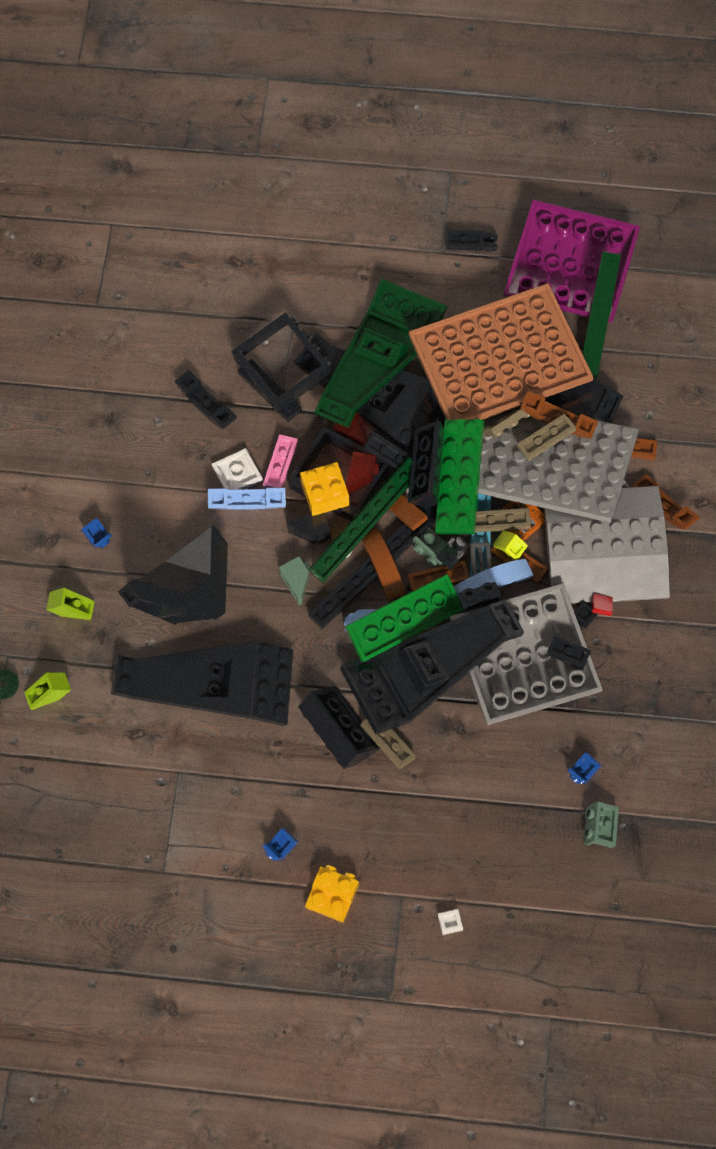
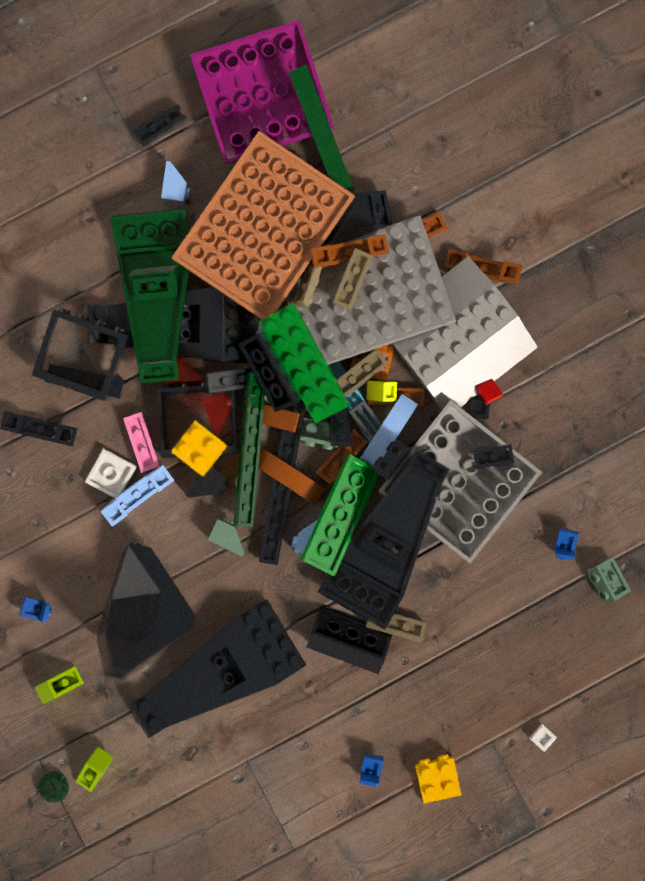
camera: 30 degrees left, 20 degrees up
none -> light blue slope [161,161,191,205]

